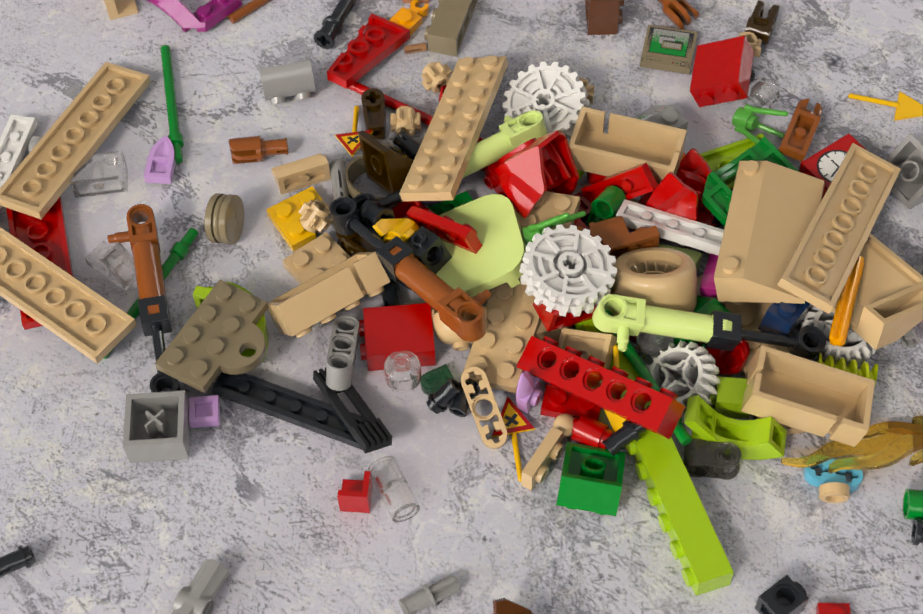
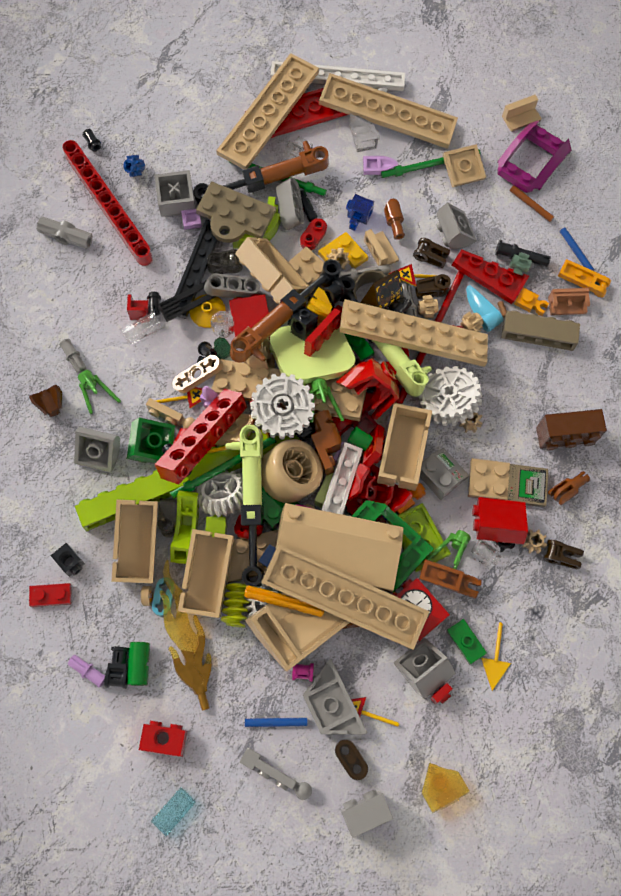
camera: 80 degrees right, 15 degrees up
dark tan head [204,193,244,245] -> none
none -> red beam [62,140,153,266]
none -> light grey brick [74,427,120,472]
none -> bright green plant [78,370,121,414]
none -> tan piece [111,499,158,583]
none -> blue gear [123,155,145,177]
none -> black pin [147,291,161,316]
none -> yellow dish [189,294,226,328]
none -> clear smoke piece [207,249,243,274]
none -> light grey beam [276,178,304,230]
none -> black axle [300,190,318,222]
none -> red plate [300,218,327,250]
none -> clear blue brick [346,194,375,231]
none -> dark brown piece [413,238,451,268]
none -> tan plate [443,144,486,188]
none -> green plate [446,619,487,665]
none -> medium azure piece [466,285,504,332]
none -> tan plate [468,458,510,500]
none -> sand green gear [509,252,532,275]

